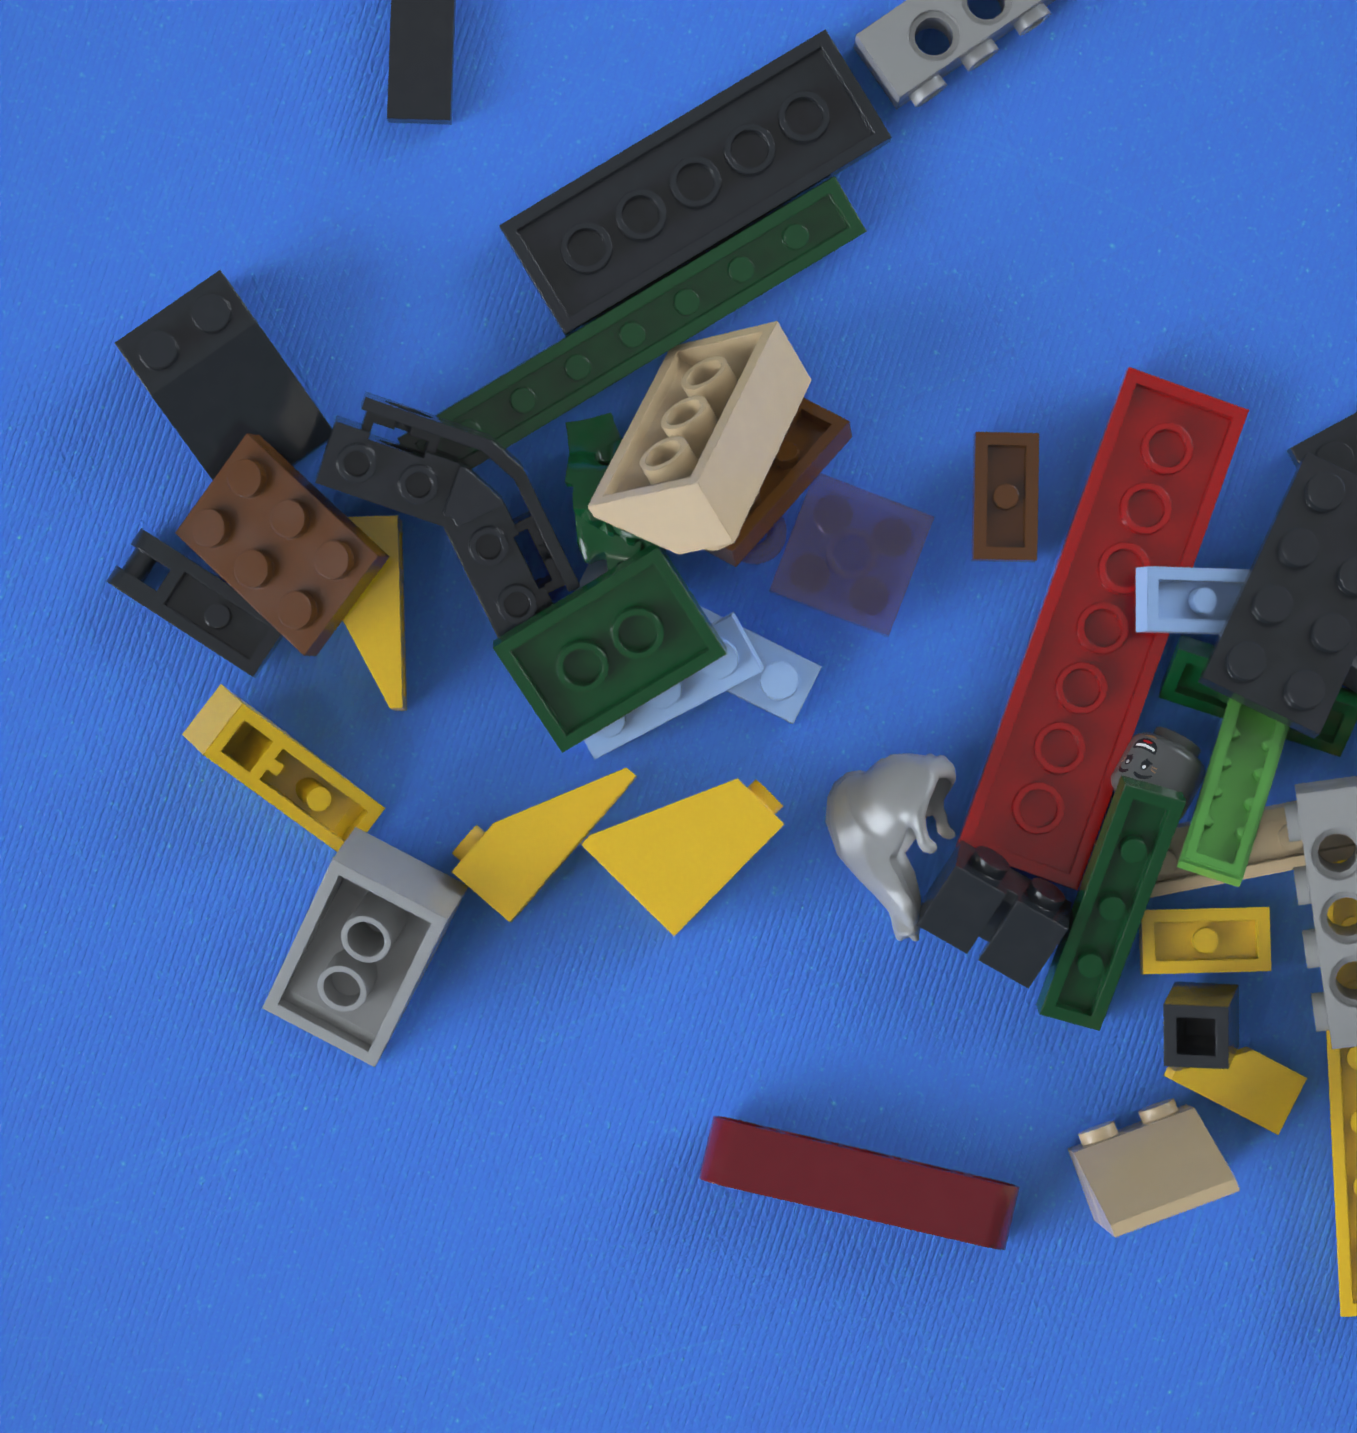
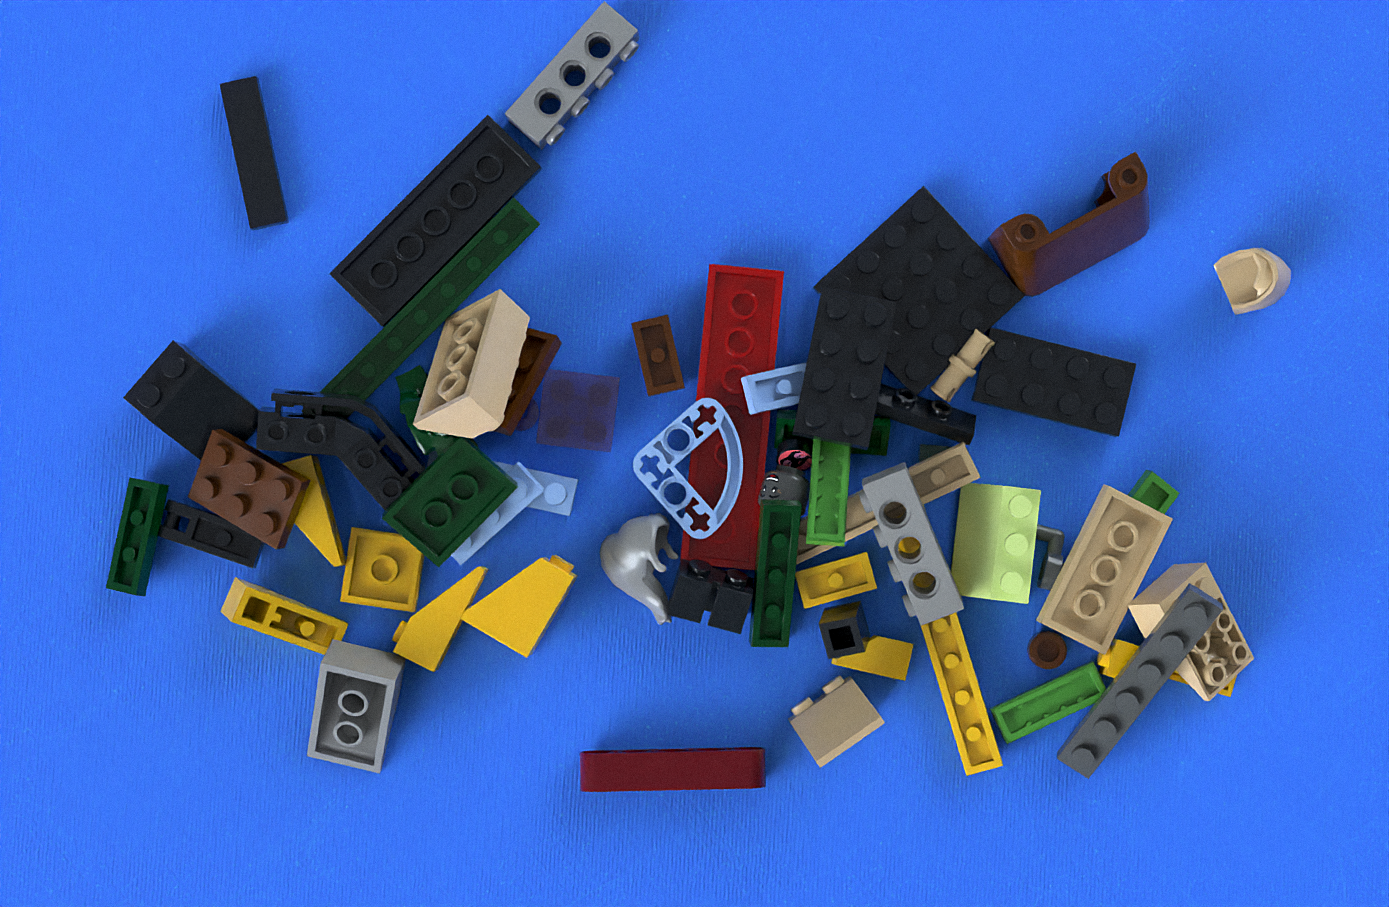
camera: 15 degrees left, 0 degrees up
none -> dark green plate [106,477,169,596]
none -> yellow tile [340,527,425,612]
none -> light blue beam [633,398,743,539]
none -> black tile [776,438,813,471]

